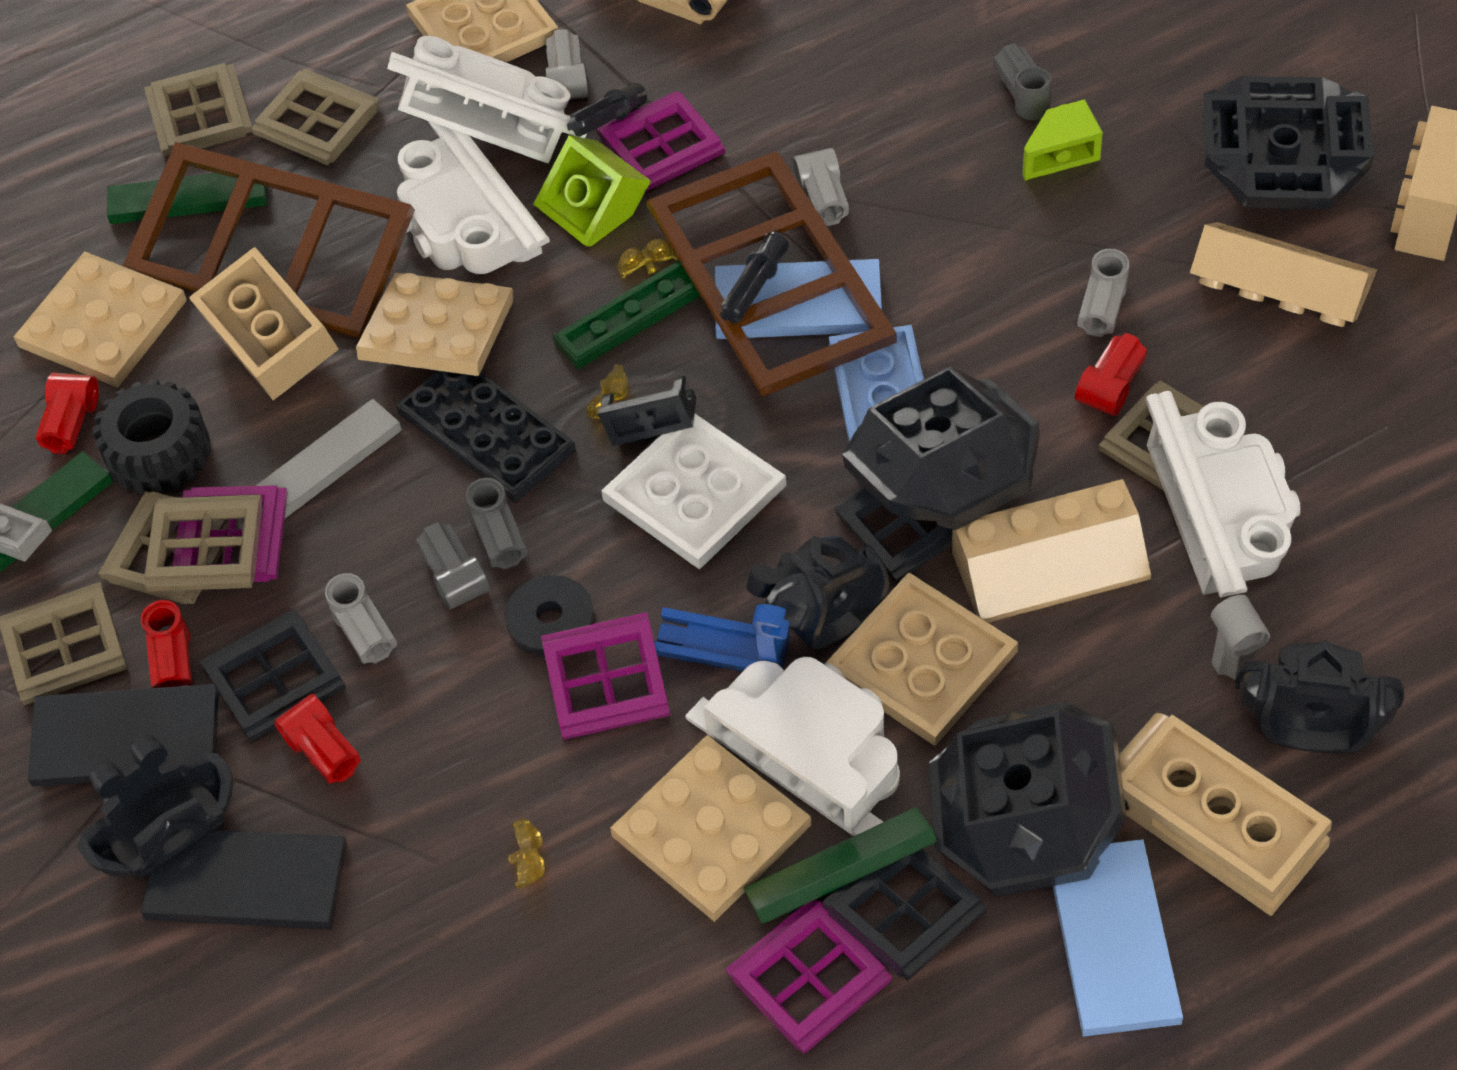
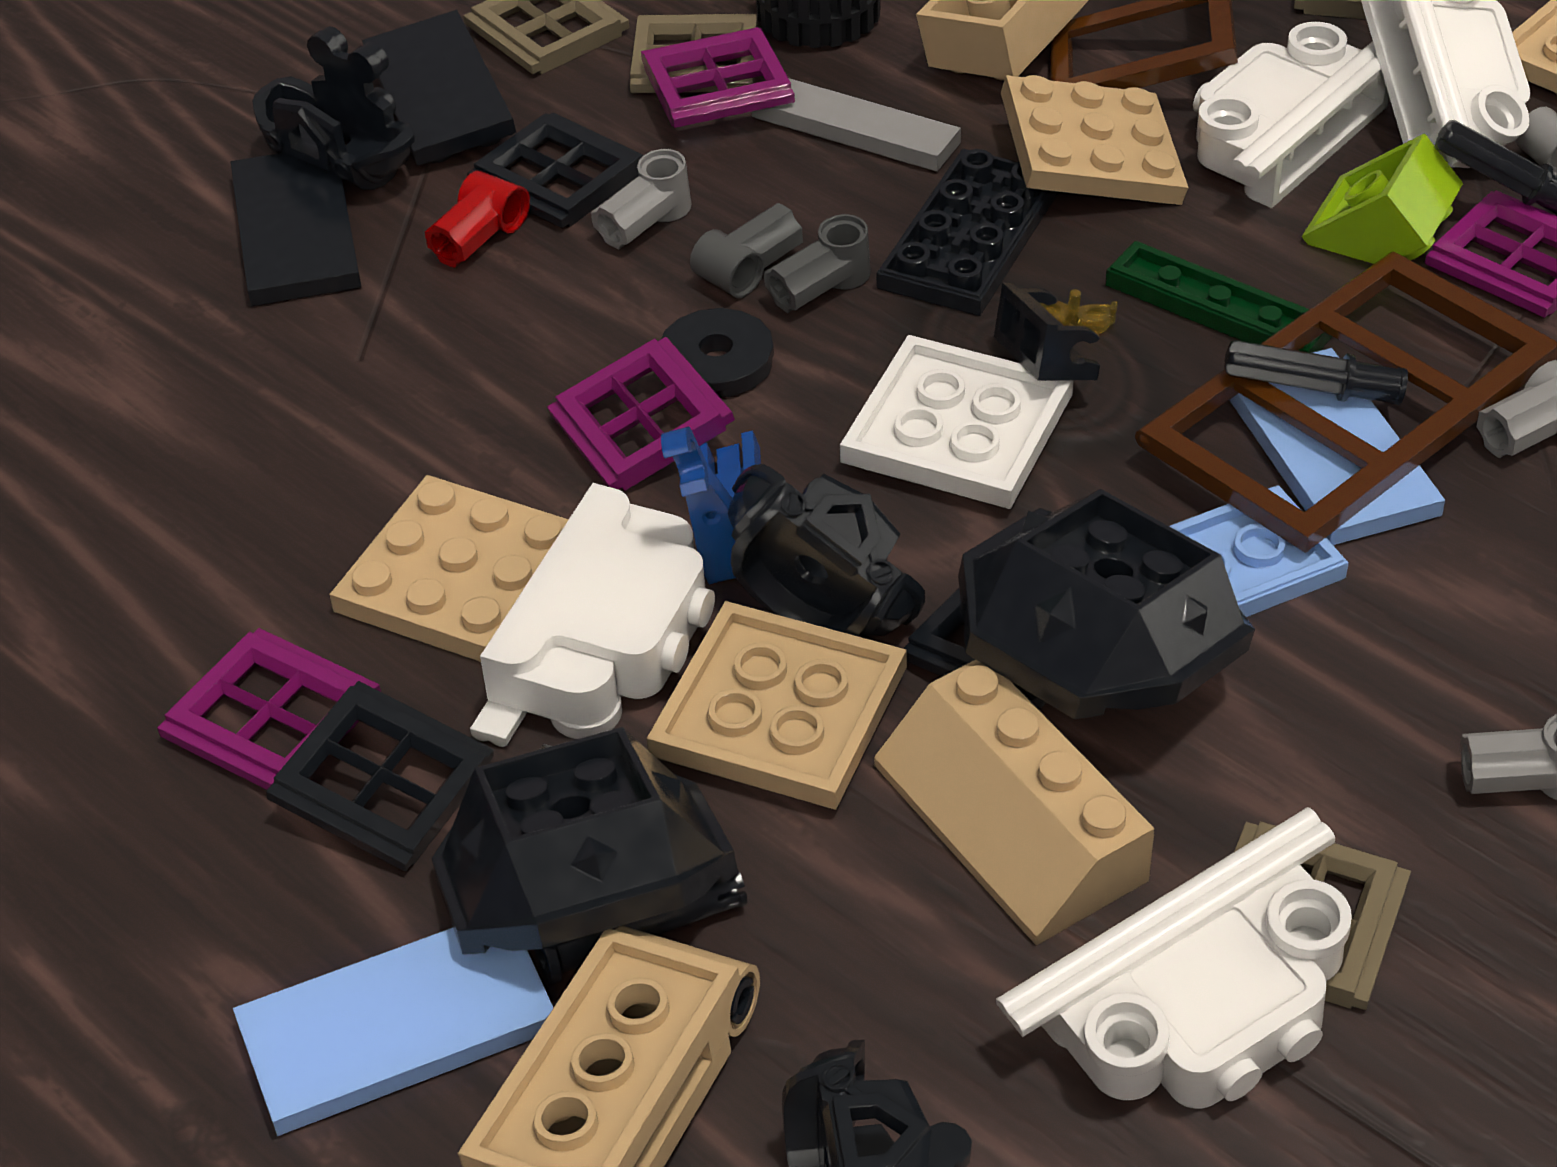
camera: 70 degrees right, 10 degrees down
red piece [140,600,193,688] -> none
dark tan piece [145,495,263,592] -> none
clear yellow piece [508,818,545,889] -> none
clear yellow piece [617,239,678,279] -> none
dark green tile [743,807,937,923] -> none
red piece [1074,333,1147,417] -> none
light grey piece [1211,595,1270,680] -> none

